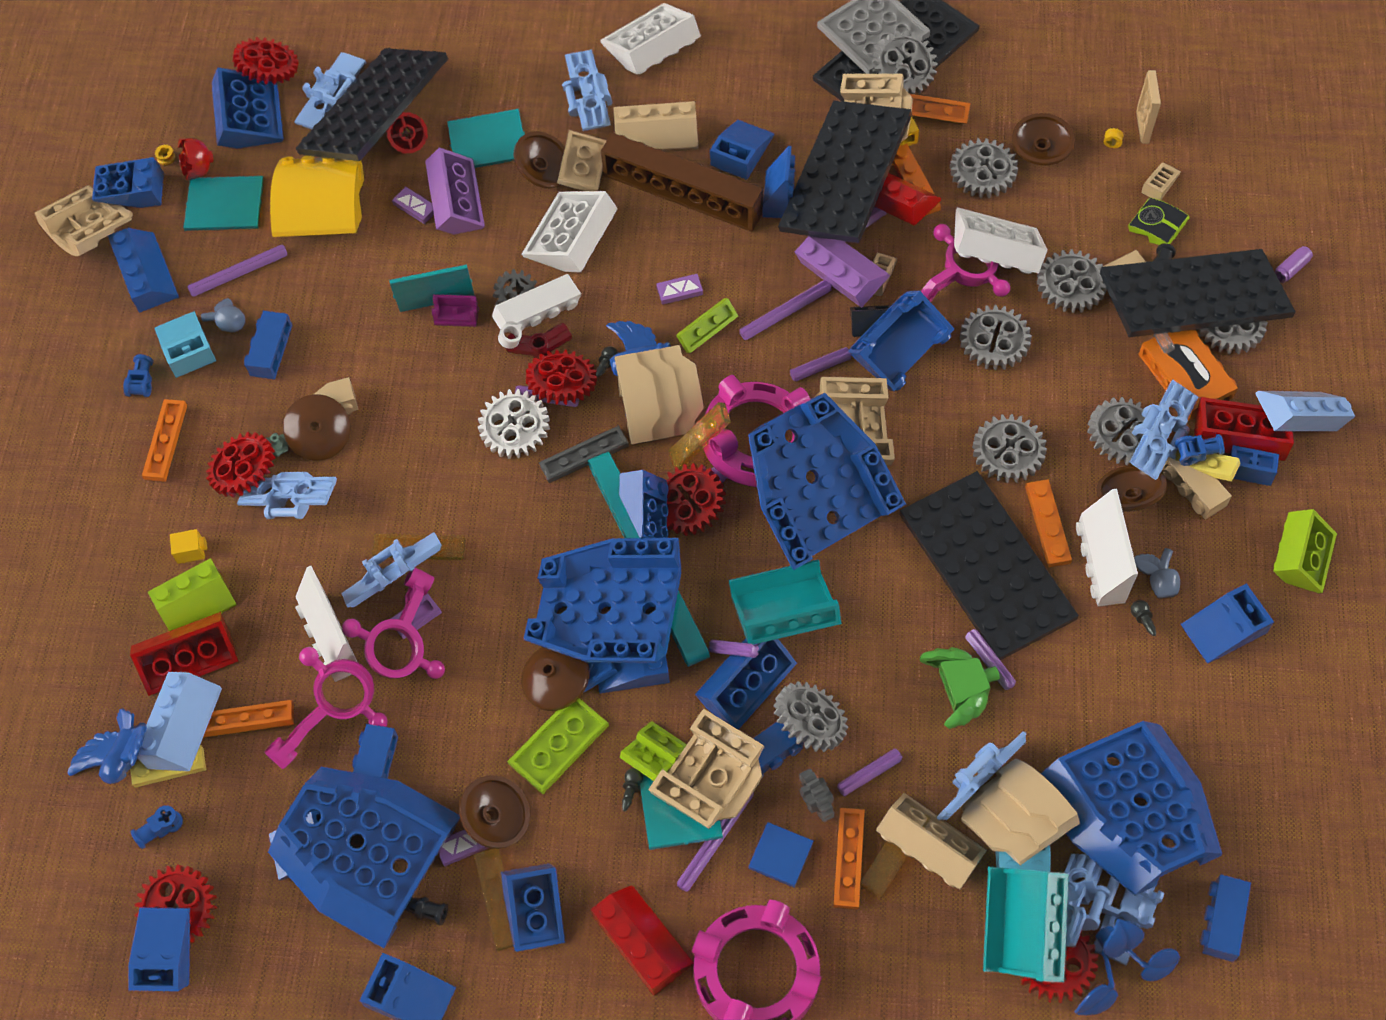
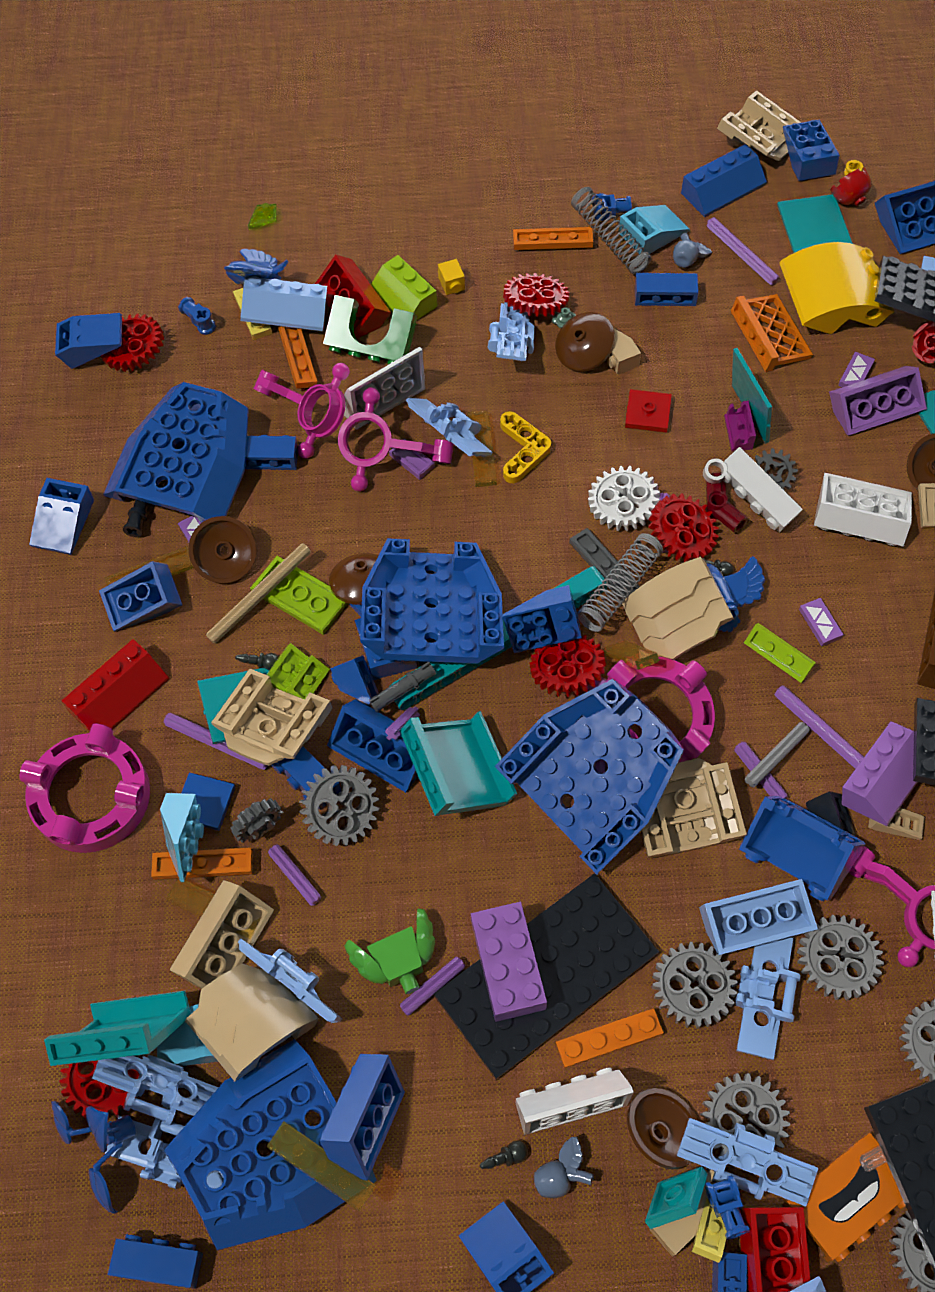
camera: 80 degrees right, 0 degrees up
none -> medium azure slope [160,793,204,882]
none -> tan axle [206,543,311,643]
none -> clear neon green piece [248,203,277,230]
none -> clear yellow tile [267,1121,376,1212]
none -> blue slope [319,1054,405,1180]
none -> arch [323,295,418,365]
none -> blue slope [330,655,379,704]
none -> dark grey pin [369,661,436,712]
none -> medium lavender brick [471,902,547,1022]
none -> yellow beam [500,411,551,484]
none -> light grey piece [571,187,652,275]
none -> light grey piece [577,533,663,632]
none -> red plate [625,389,672,433]
none -> teal tile [645,1167,708,1229]
none -> light blue slope [699,879,818,955]
none -> orange fence [731,294,813,372]
none -> light blue piece [736,937,801,1060]
none -> light grey axle [745,722,810,787]

